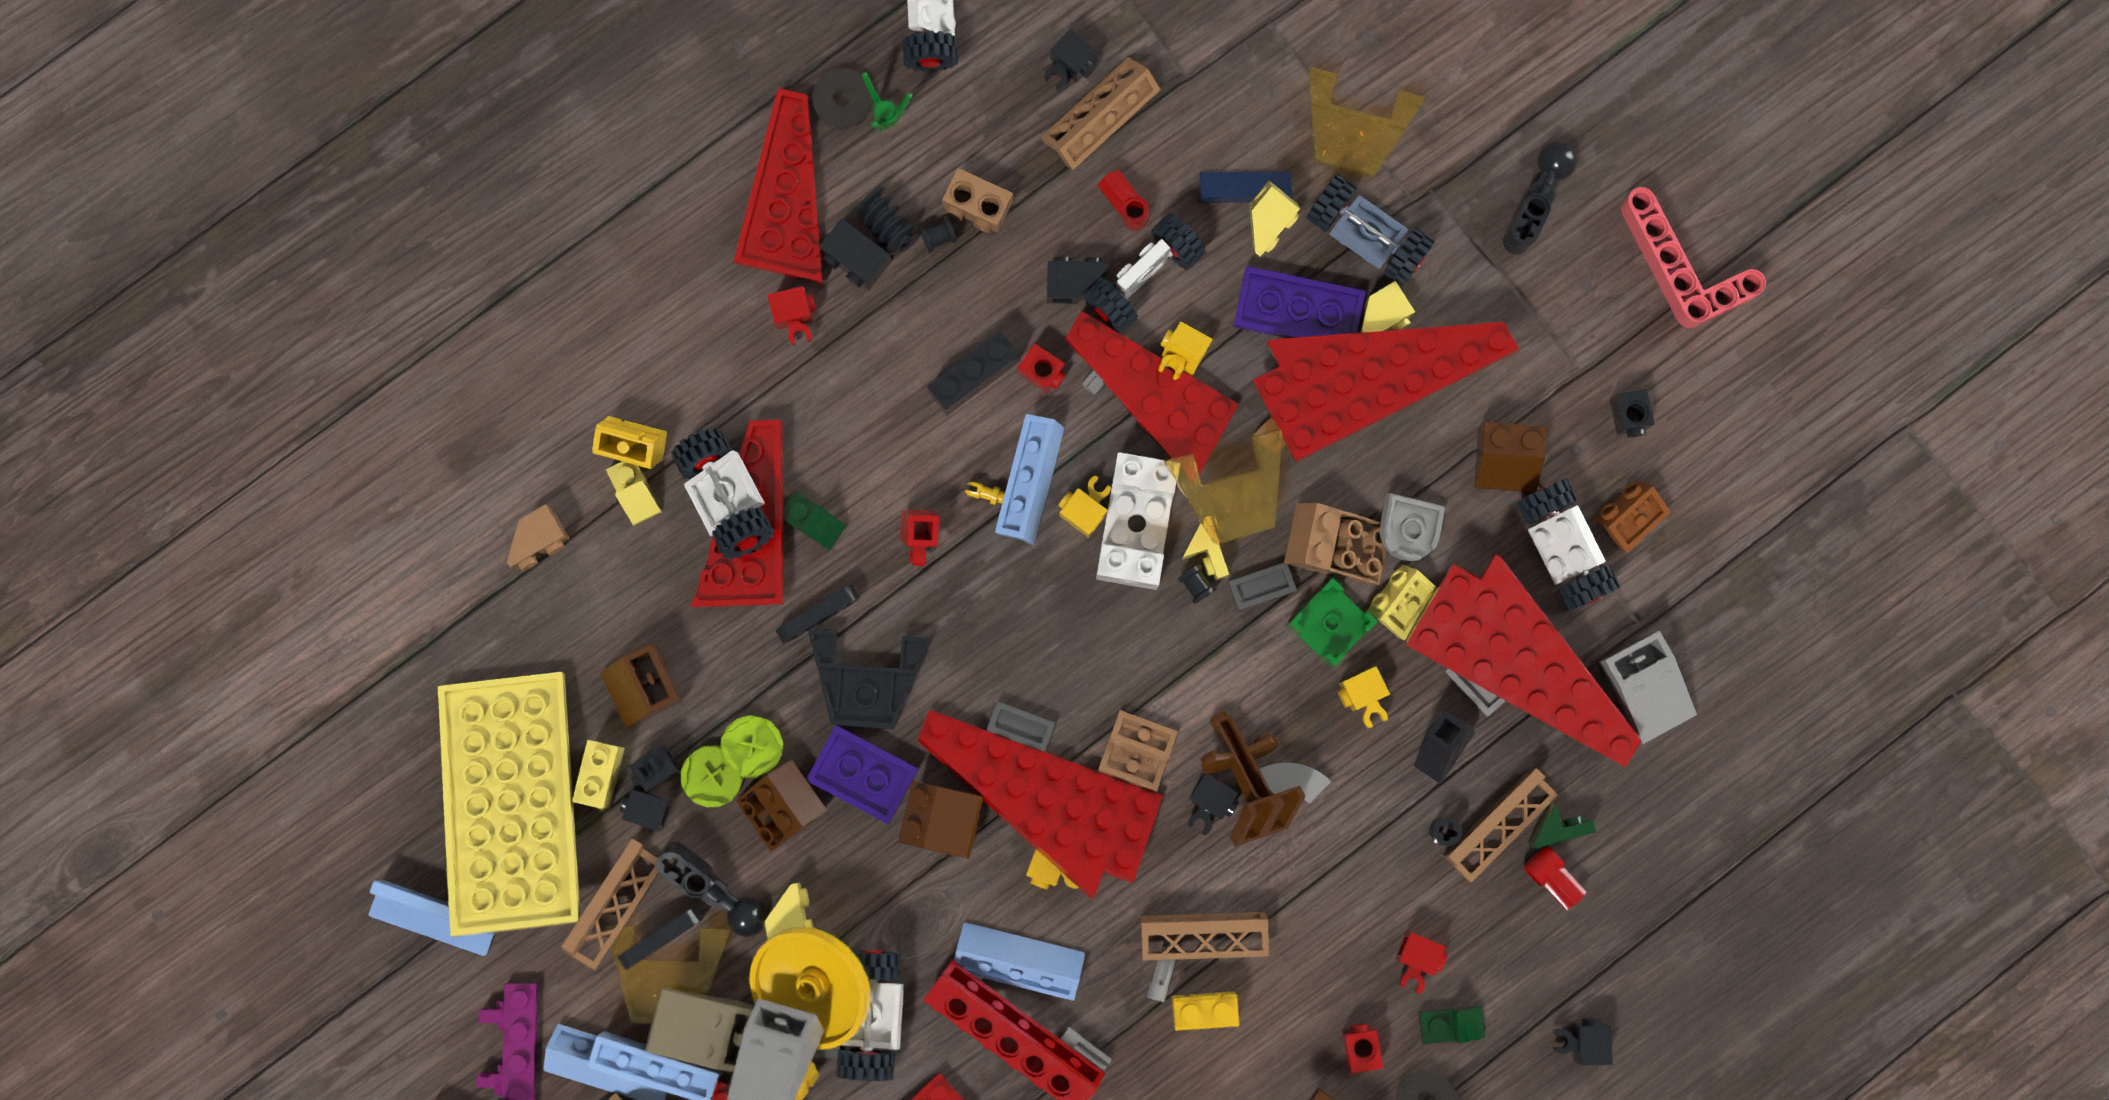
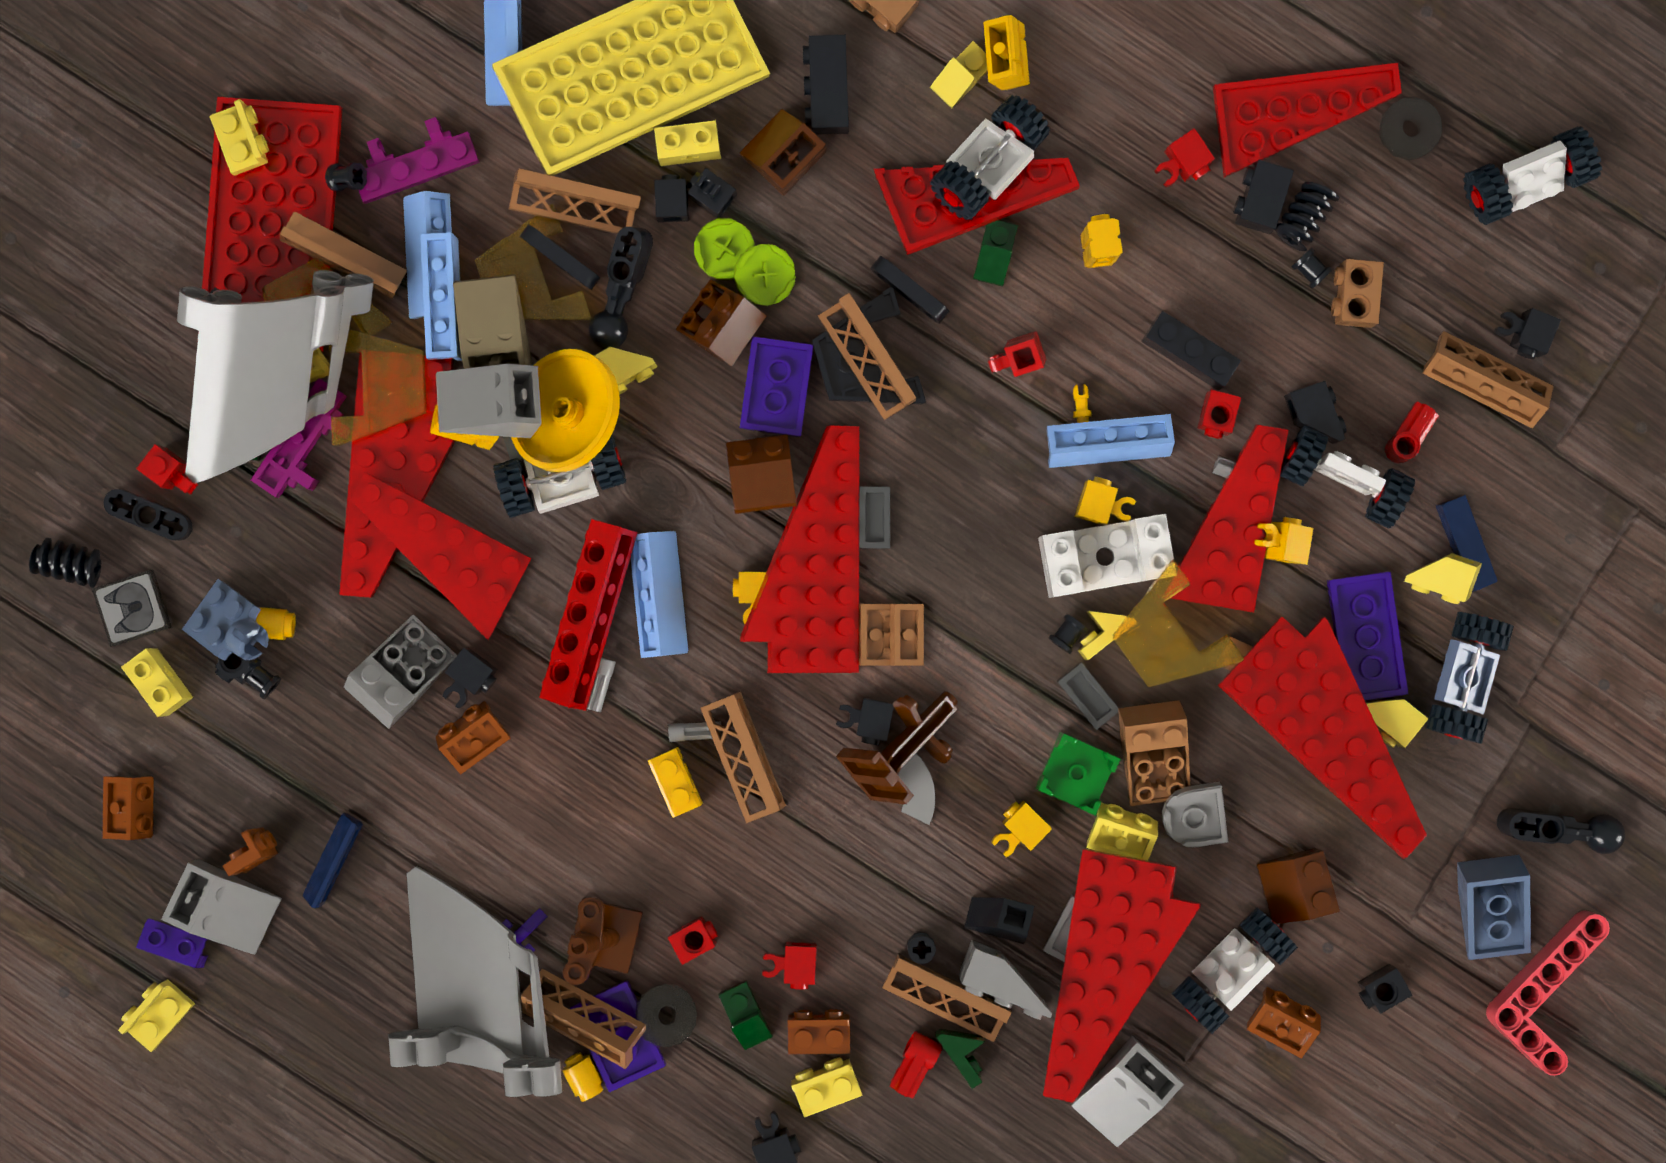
camera: 75 degrees right, 5 degrees up
green plant [862,72,912,132] -> none
clear yellow wing [1308,67,1425,178] -> none
none -> dark orange bracket [787,1009,850,1054]
none -> light yellow bracket [791,1057,862,1117]
none -> black brick [803,34,849,135]
none -> medium nougat fence [818,293,916,421]
none -> light grey slope [958,940,1052,1020]
none -> yellow brick [1081,214,1123,268]
none -> sand blue slope [1457,855,1531,960]

